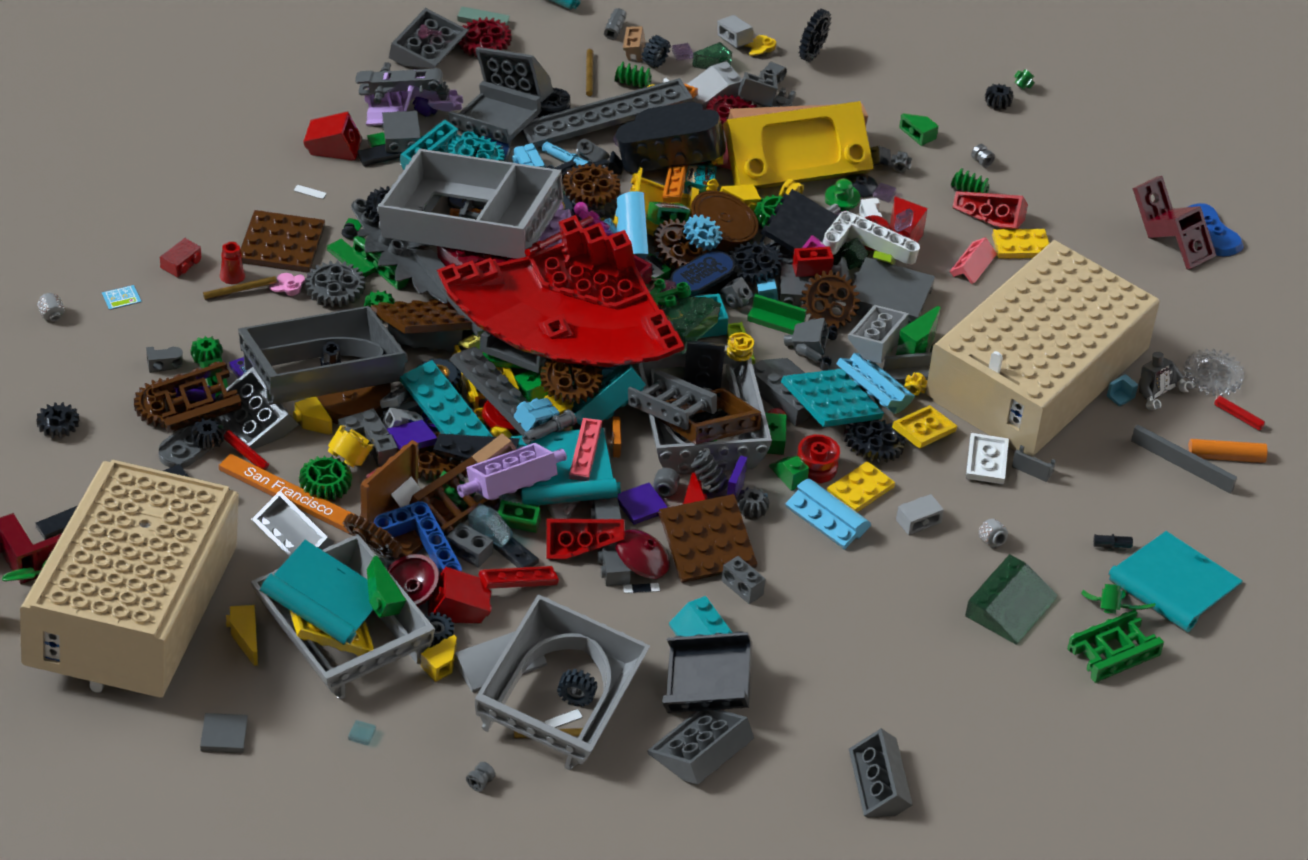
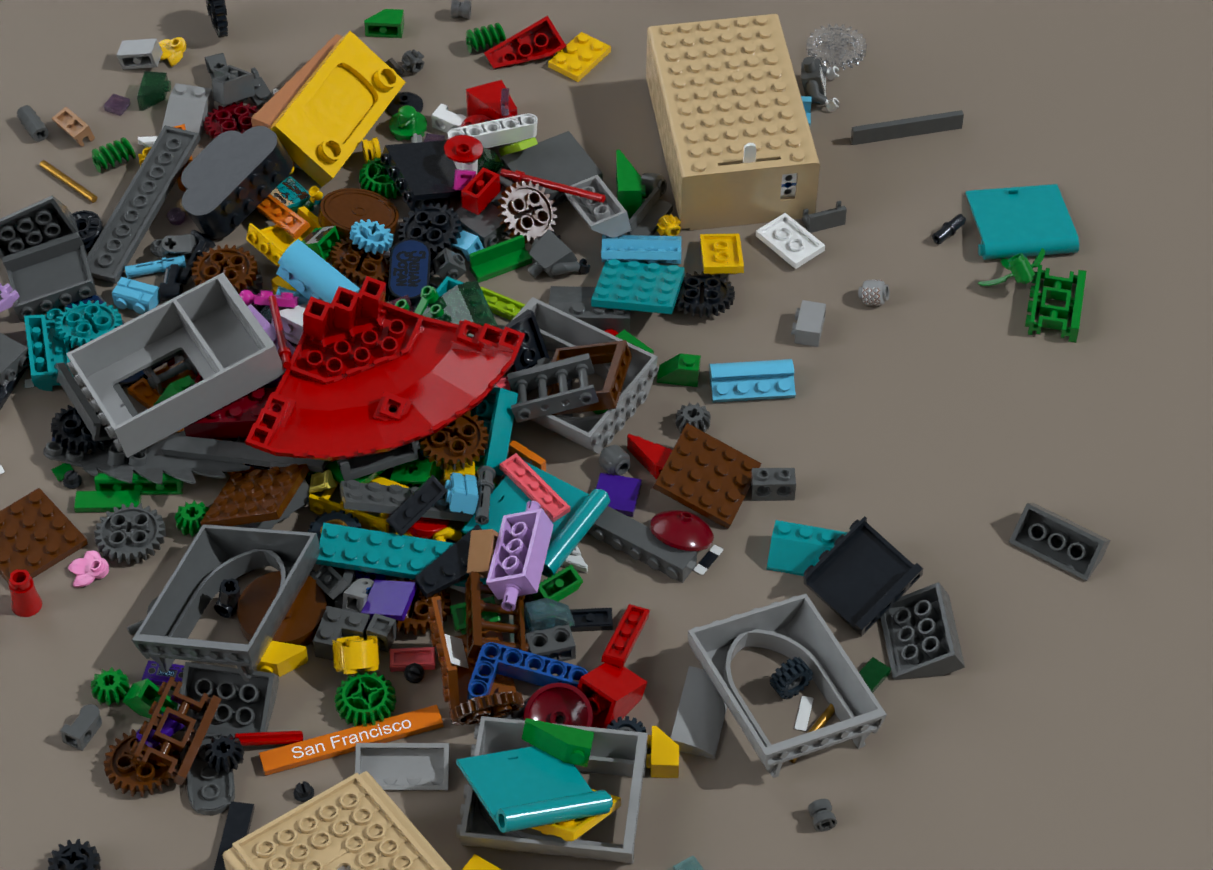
camera: 45 degrees left, 5 degrees up
pearl gold piece [203,276,277,299] -> none
red wedge [546,519,625,559] -> none
black bush [642,35,671,68] -> none
dark grey piece [691,450,729,493] -> none
yellow slope [720,184,761,212] -> none
yellow wheel [727,332,754,361] -> none
dark purple tile [727,456,747,499] -> none
red wheel [797,434,840,483] -> none
yellow plate [827,461,895,512] -> none
clear purple tile [873,183,897,203] -> none
coral panel [950,237,997,284] -> none
slope [965,554,1058,645] -> none
orange brick [1188,439,1267,463] -> none
red axle [1214,396,1265,431] -> none
none -> black tile [385,475,448,536]
none -> red dish [444,135,483,163]
none -> red bar [500,169,606,203]
none -> dark green tile [859,657,891,693]

